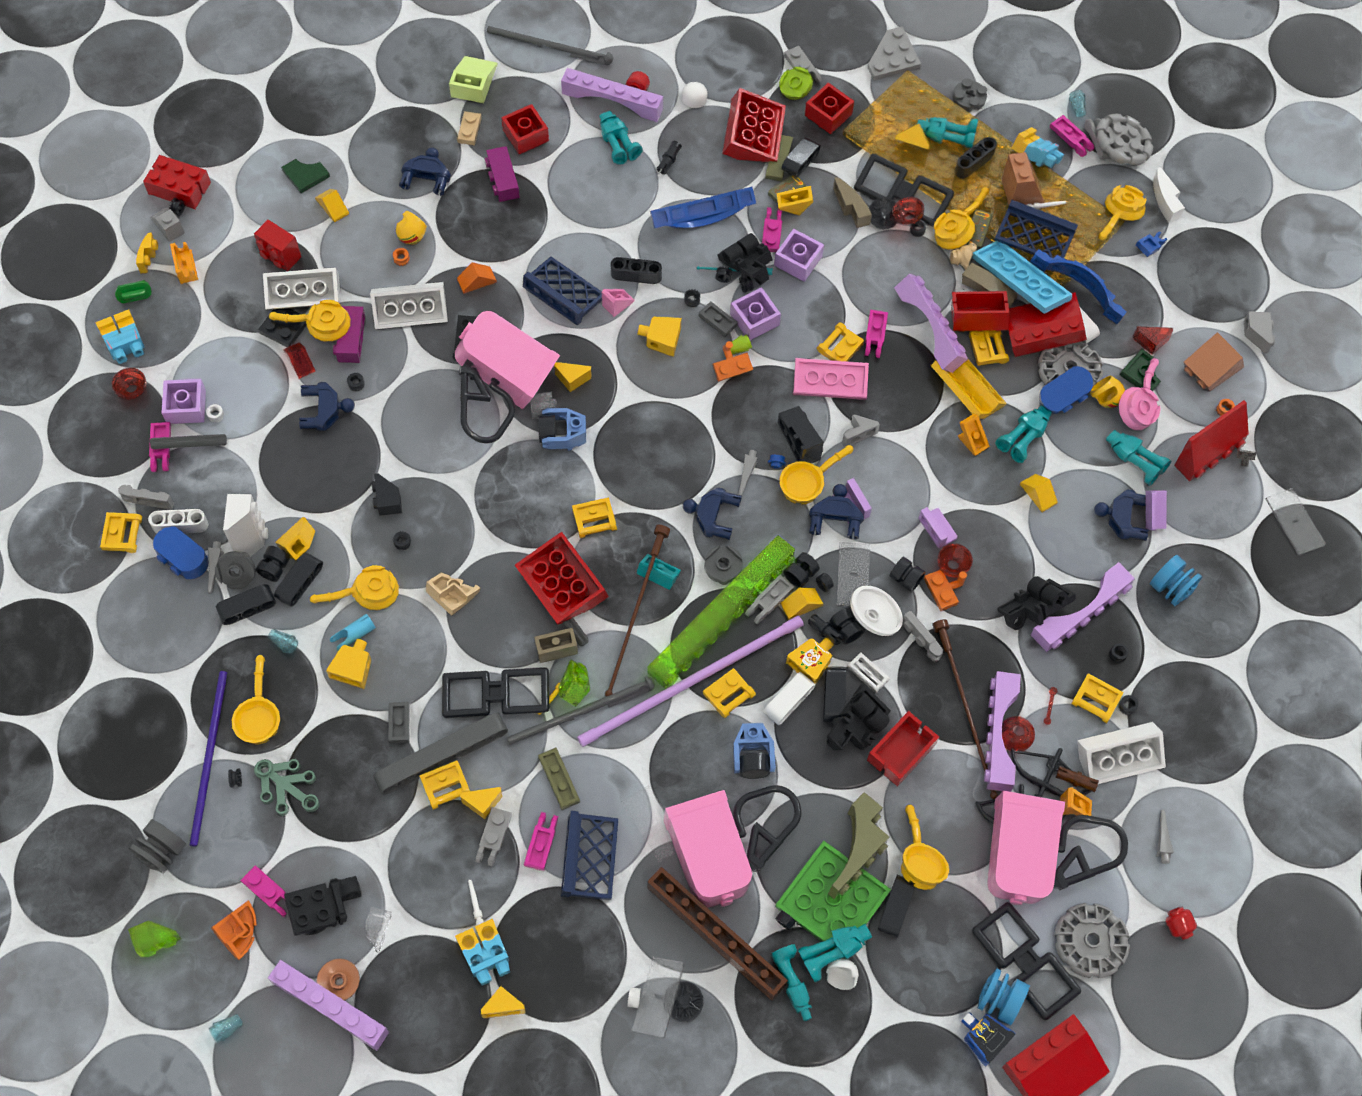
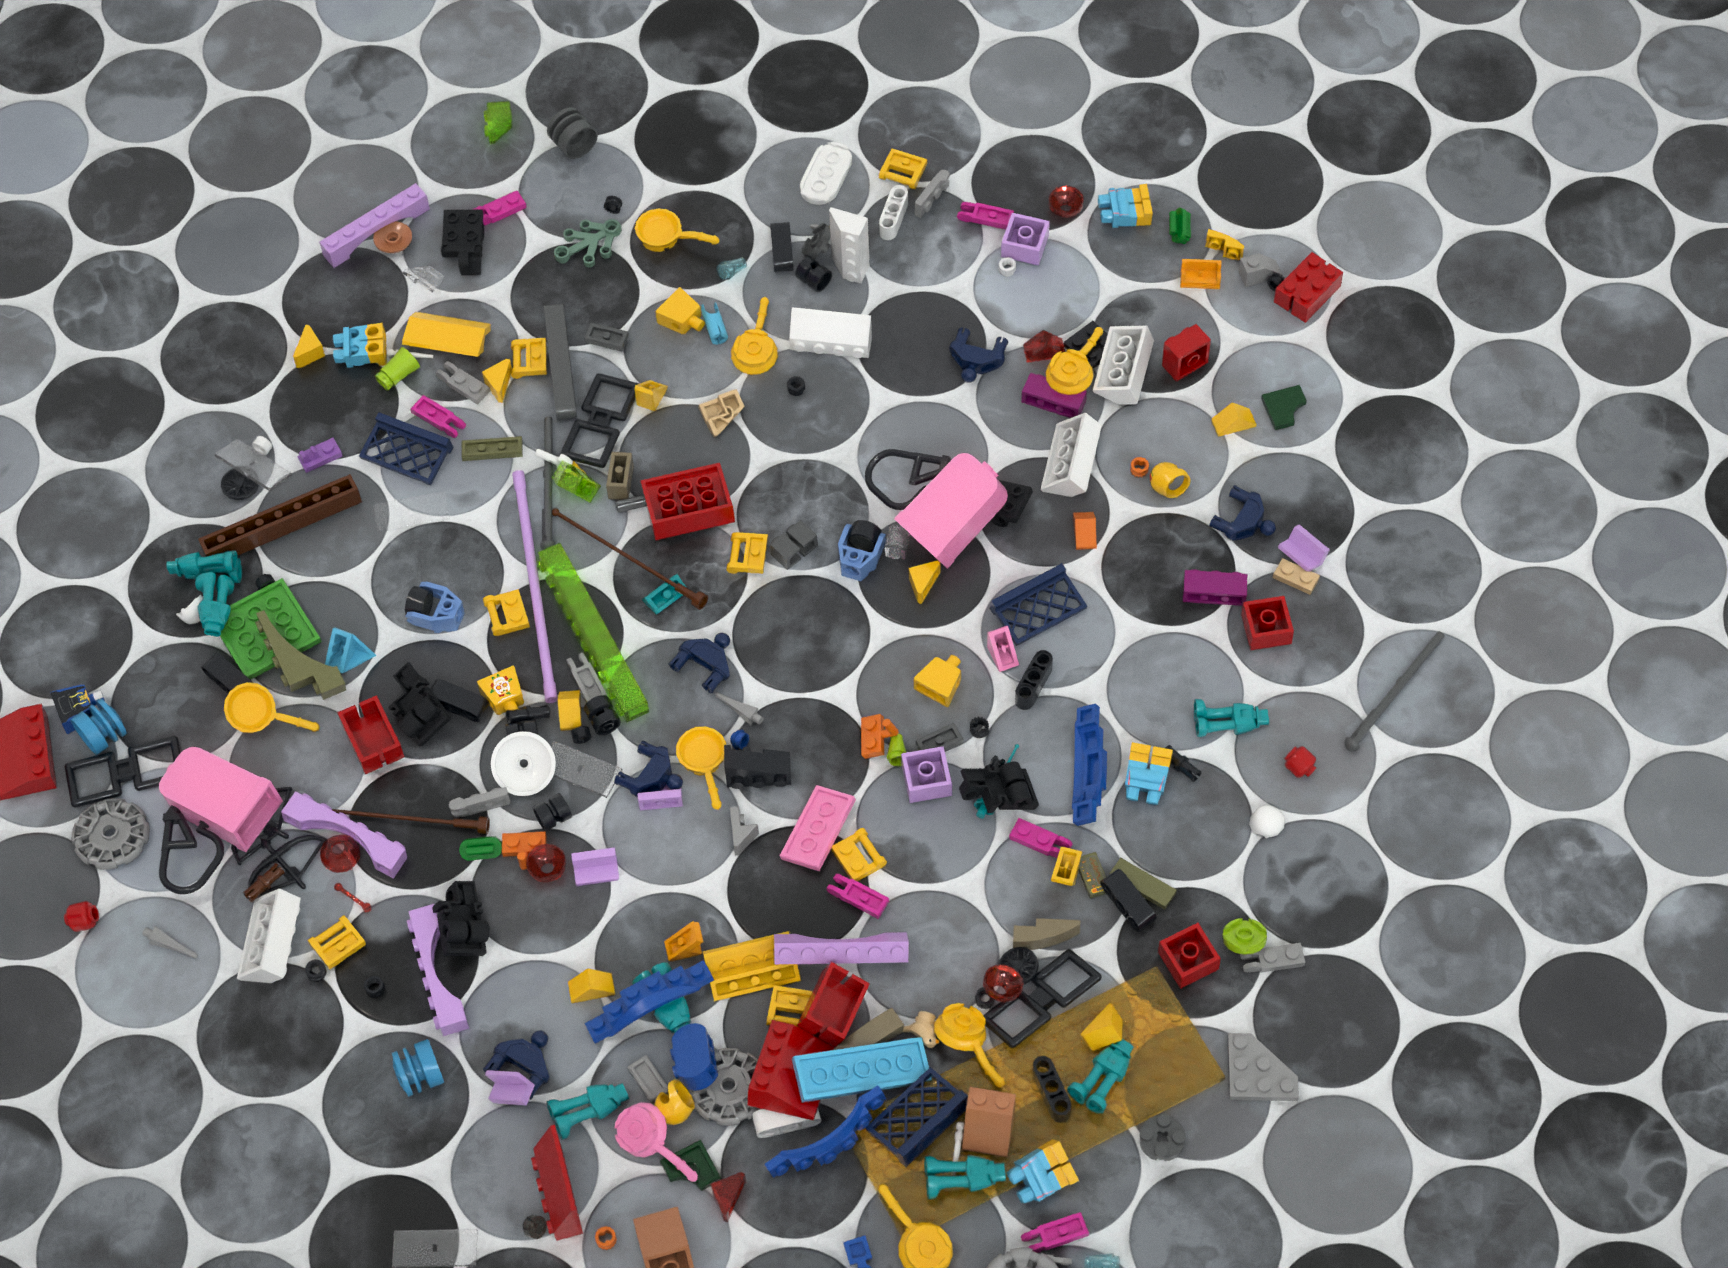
camera: 115 degrees right, 5 degrees down
dark grey axle [150,434,227,449] -> none
blue brick [153,527,209,579] -> none
dark purple piece [189,671,227,847] -> none
clear light blue cone [208,1014,243,1043] -> none
orange brick [211,900,257,960] -> none
black beam [274,552,323,607] -> none
yellow slope [275,517,315,560] -> none
black bush [347,373,365,391] -> none
black slope [372,473,402,516] -> none
yellowish green slope [449,56,498,103] -> none
lavender arch [561,68,663,122] -> none
bright pink piece [664,785,802,908] -> none
dark grey plate [704,546,743,585] -> none
red slope [722,88,786,162] -> none
white beam [763,672,816,726] -> none
lavender brick [774,229,824,282] -> none
white tile [847,653,890,693] -> none
olive tile [966,209,993,248] -> none
light orange slope [1060,787,1092,816] -> none
none -> medium lavender plate [297,438,343,473]
none -> medium azure slope [325,627,377,673]
none -> lime plant [375,347,420,390]
none -> yellow slope [402,312,491,357]
none -> green piece [459,836,502,861]
none -> white bar [535,449,573,472]
none -> blue piece [585,960,714,1044]
none -> light grey tile [627,1055,668,1104]
none -> yellow slope [634,380,668,411]
none -> dark grey piece [770,520,818,570]
none -> white slope [789,307,872,358]
none -> white tile [800,142,852,205]
none -> teal piece [924,1155,1006,1199]
none -> medium azure hips [1125,742,1173,805]
none -> lavender panel [1278,525,1330,572]

